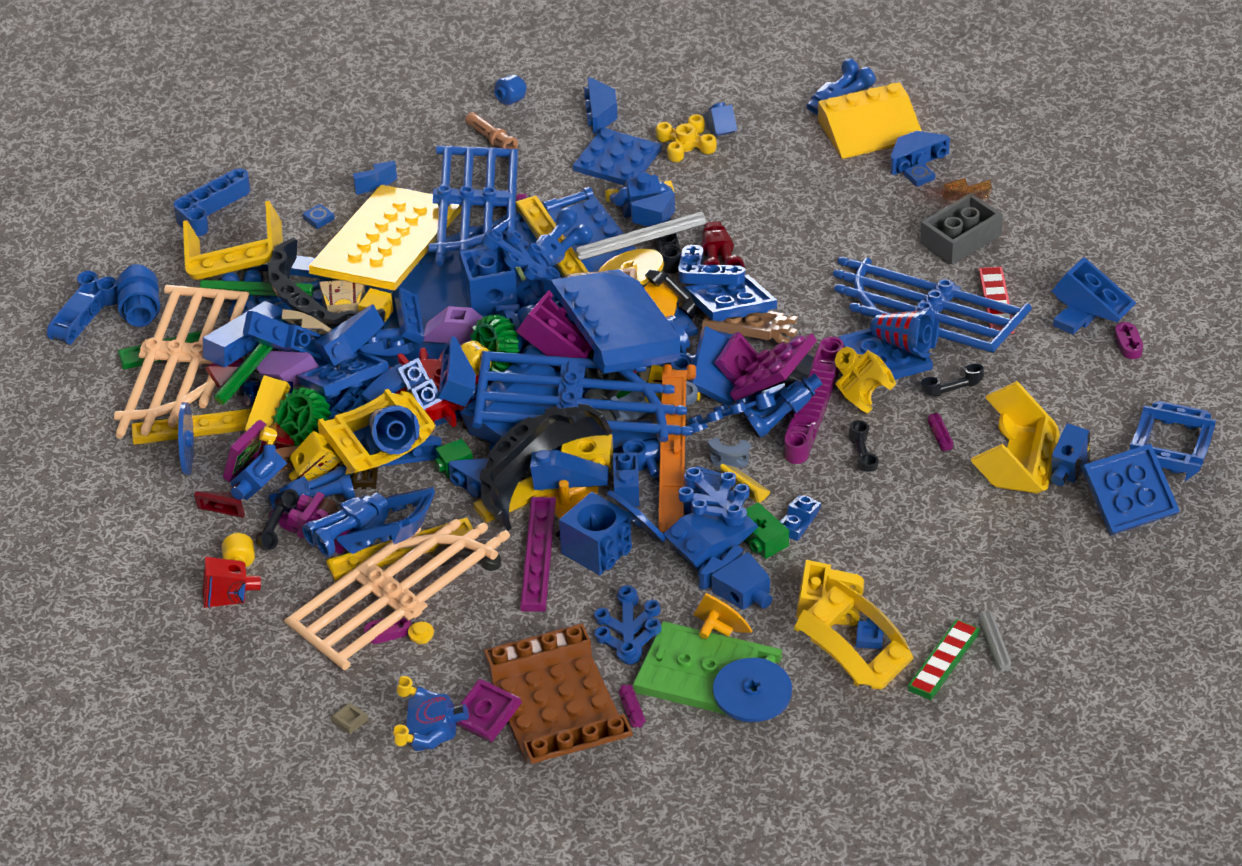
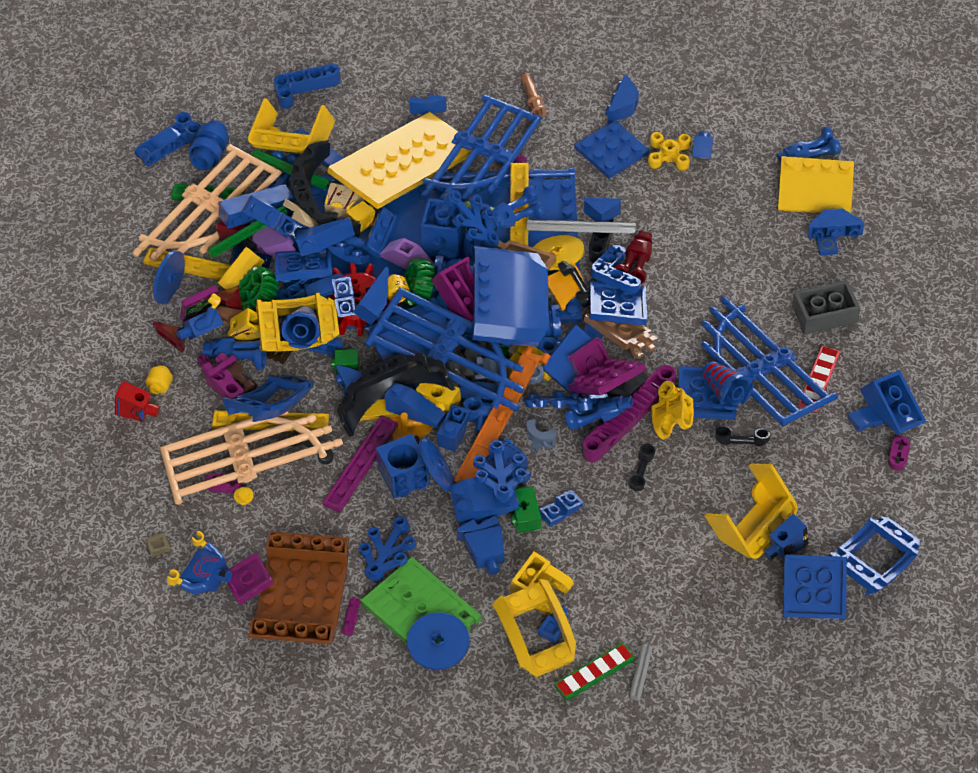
camera: 25 degrees right, 10 degrees up
black bar [256,489,299,550] -> none
blue piece [302,492,388,558] -> none
blue tile [303,204,335,229] -> none
blue head [494,74,527,105] -> none
blue torso [605,172,674,218] -> none
light orange shield [693,593,753,639] -> none
yellow slope [720,463,771,503] -> none
magenta axle [928,413,954,451] -> none
clear orange slope [941,178,992,200] -> none

